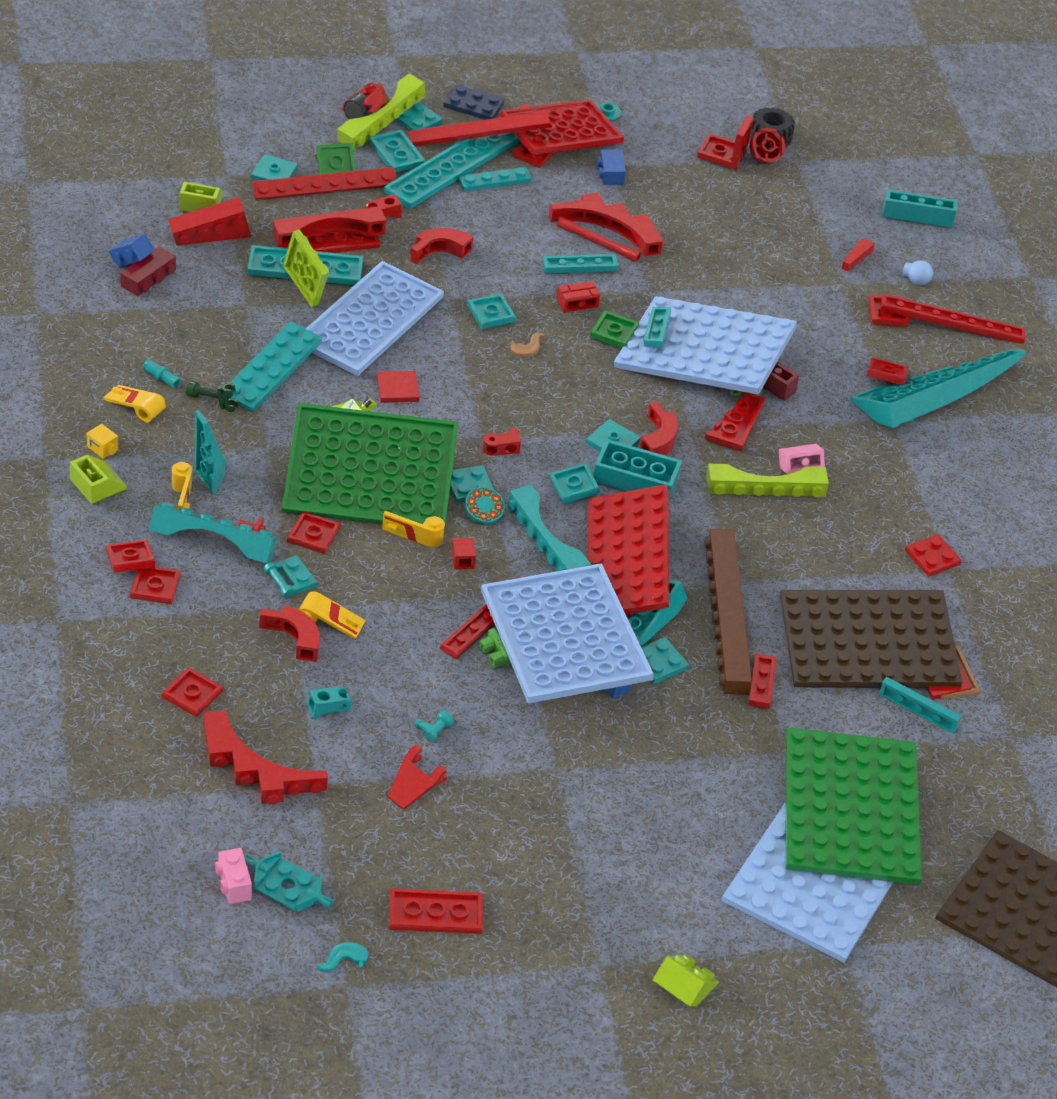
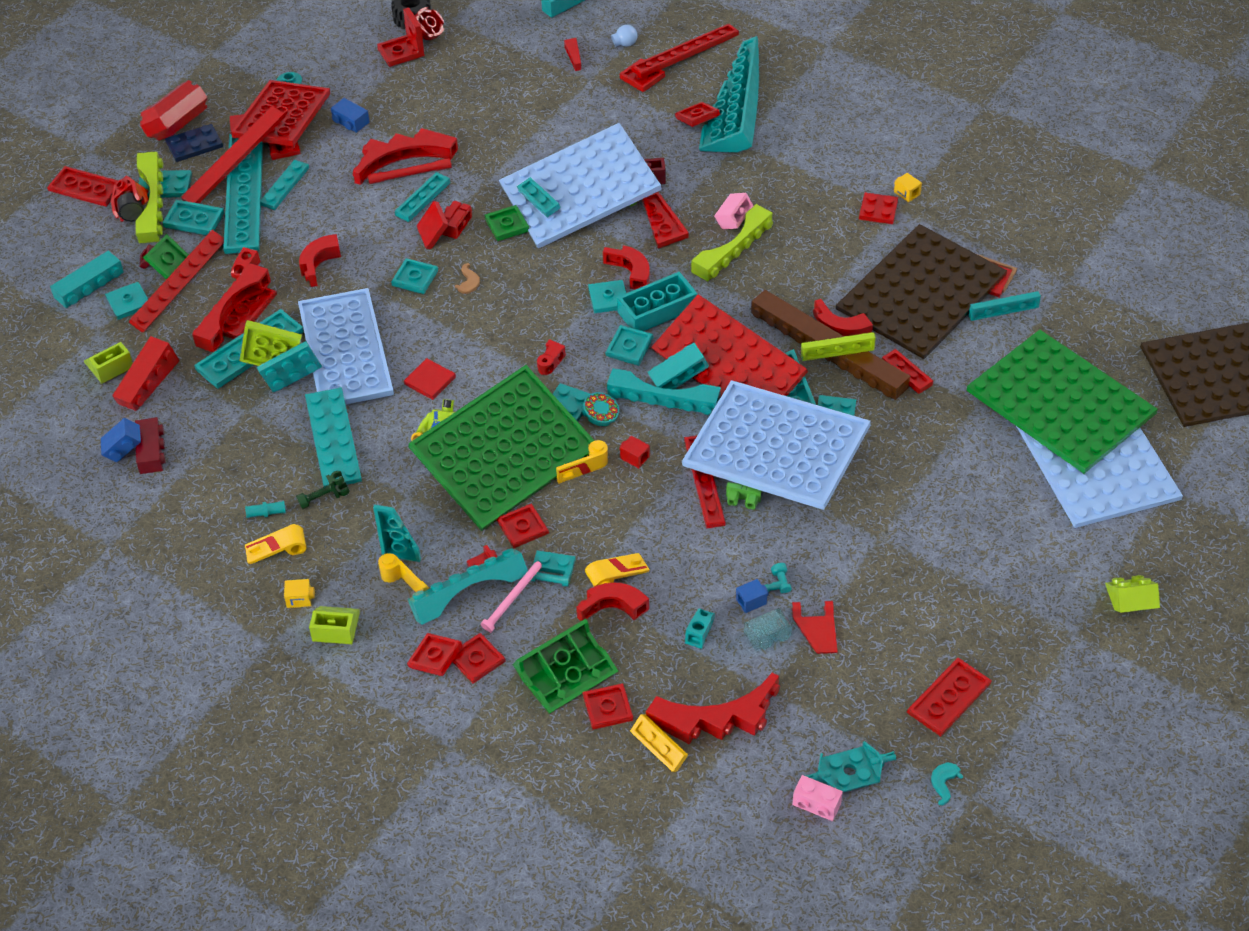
camera: 40 degrees left, 5 degrees up
none -> red tile [47,166,118,207]
none -> teal brick [50,251,124,308]
none -> red brick [140,80,207,141]
none -> teal plate [257,341,322,392]
none -> red tile [417,201,449,249]
none -> bright pink bar [481,561,542,633]
none -> green piece [512,619,618,714]
none -> yellow plate [630,714,688,772]
none -> teal brick [647,343,710,389]
none -> blue brick [736,579,769,613]
none -> clear light blue brick [744,608,792,651]
none -> lime plate [801,332,876,361]
none -> red arch [813,299,873,337]
none -> yellow brick [894,173,922,202]

